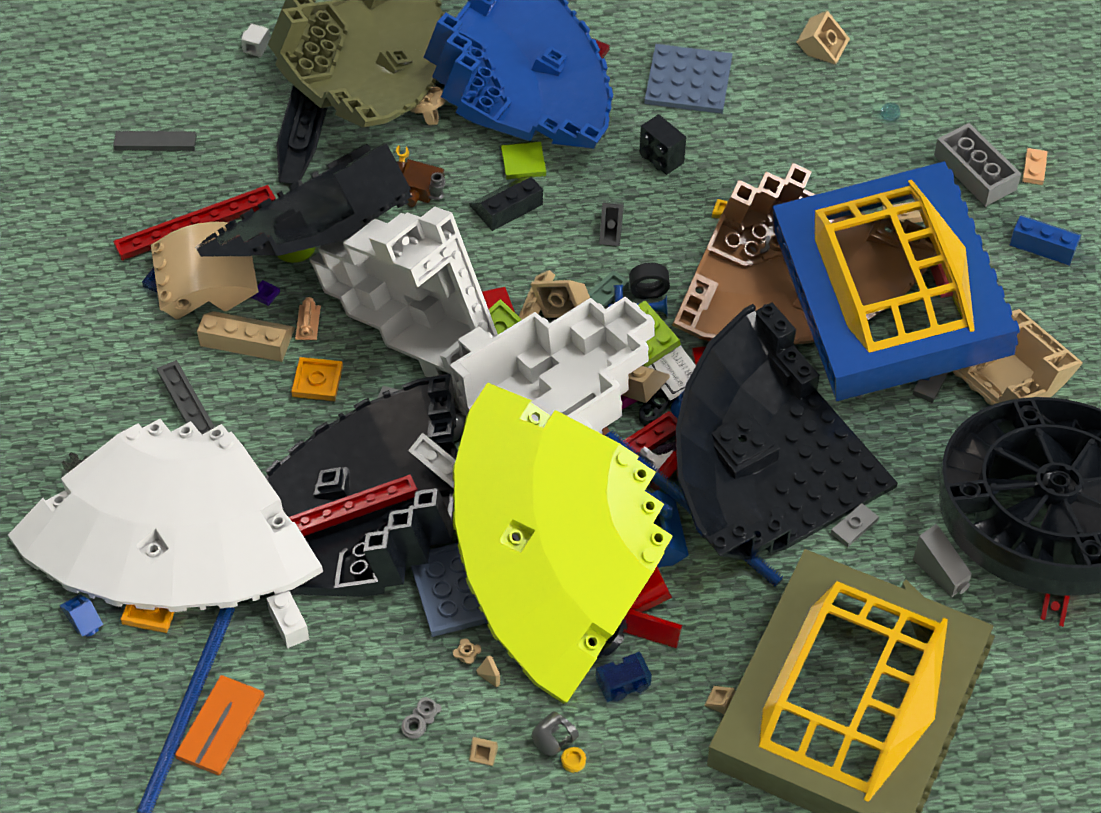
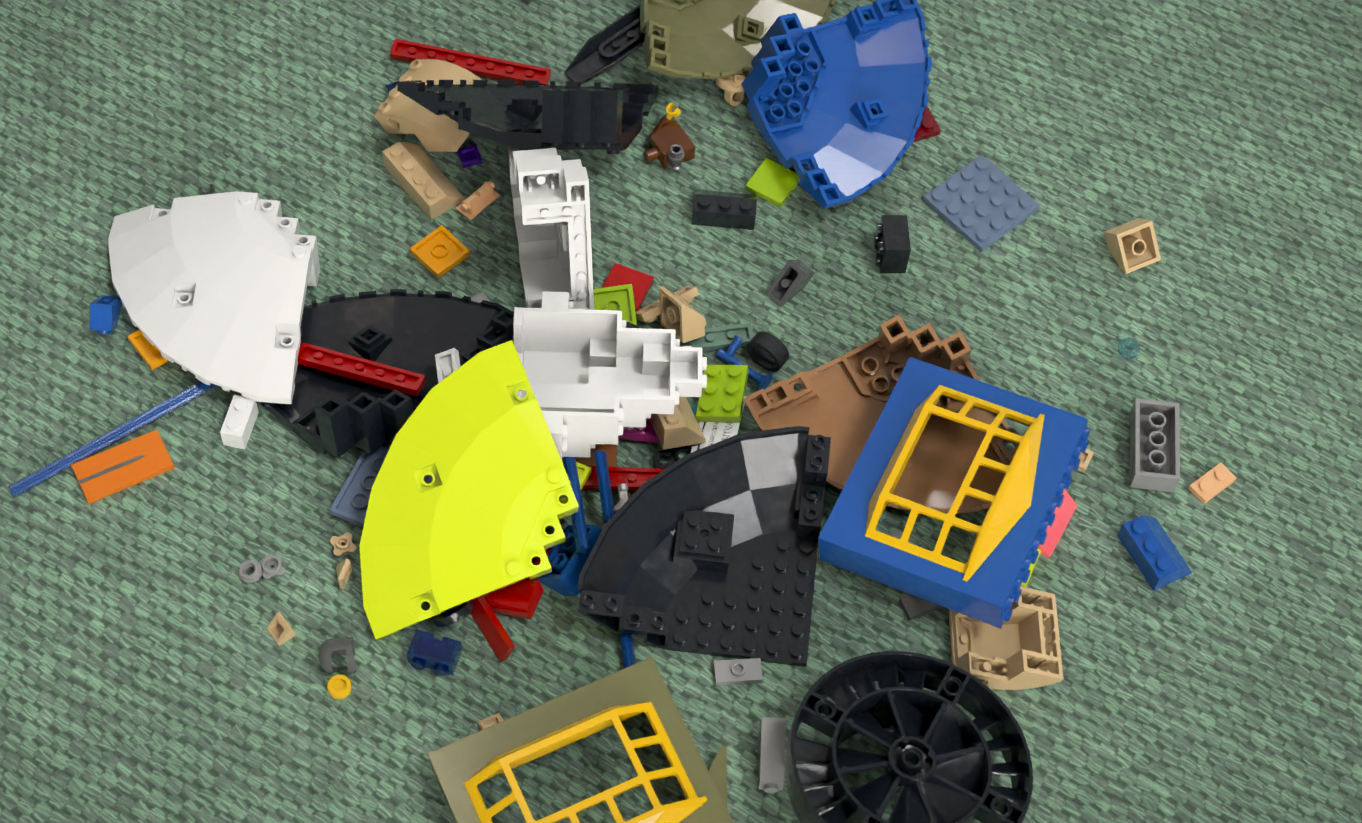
camera: 35 degrees right, 5 degrees up
dark grey plate [157,360,215,434] -> none

